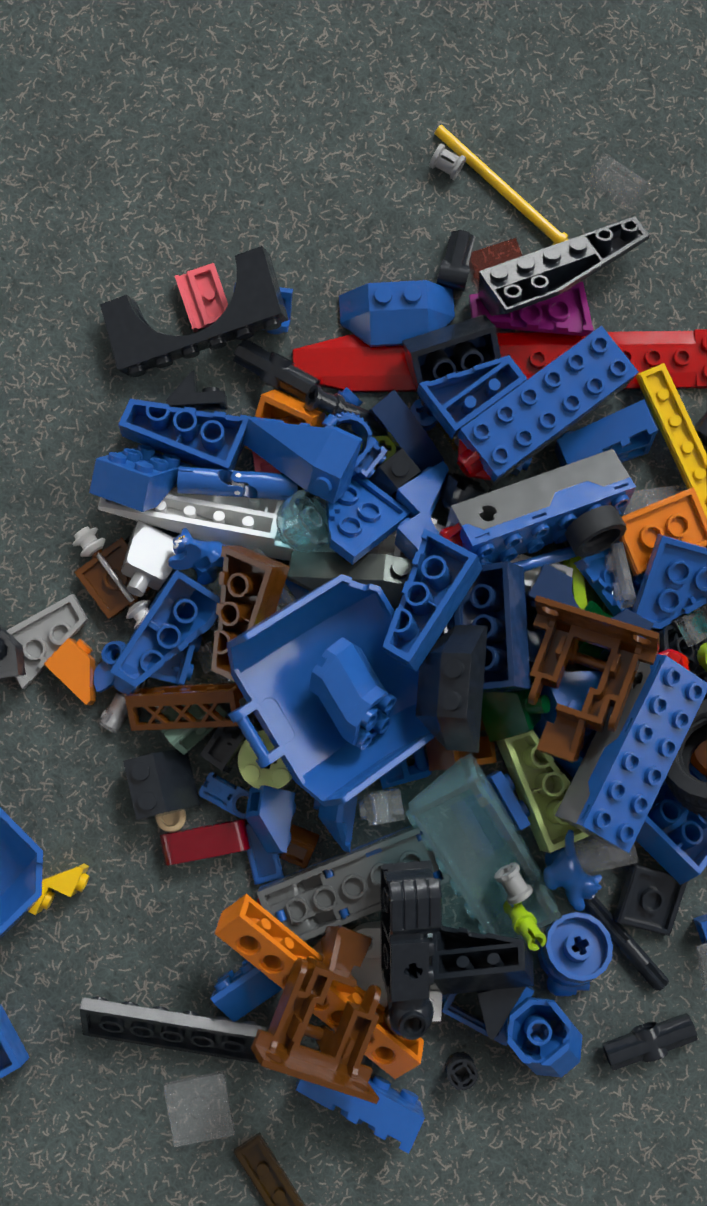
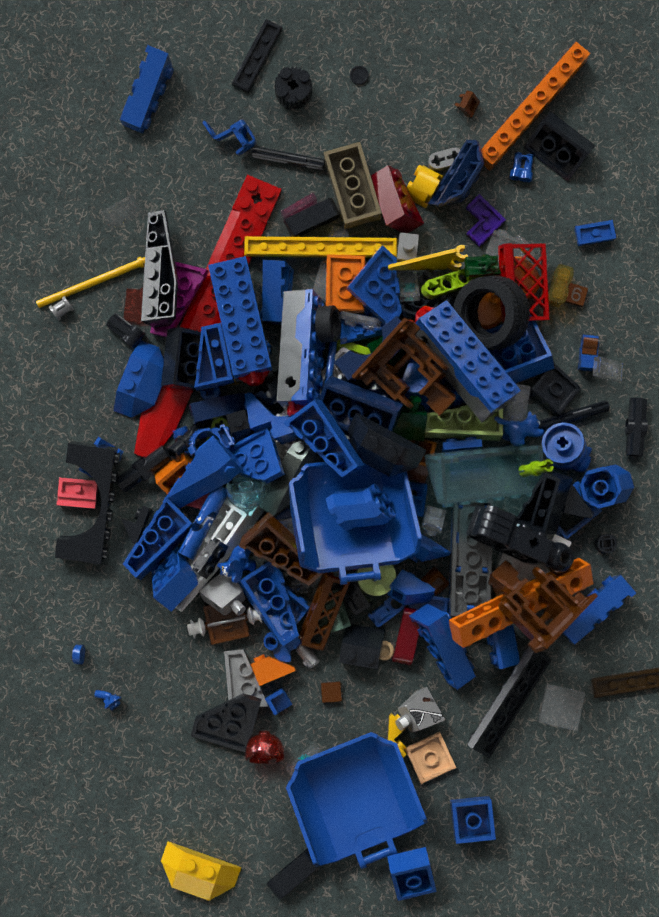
camera: 60 degrees left, 0 degrees up
light grey bush [494,862,533,904] -> none
none -> black hinge [192,537,229,579]
none -> blue panel [265,687,292,716]
none -> reddish brown tile [321,681,342,703]
none -> light grey torso [395,687,445,733]
none -> light nougat tile [405,731,456,784]
none -> blue wedge [409,603,476,690]

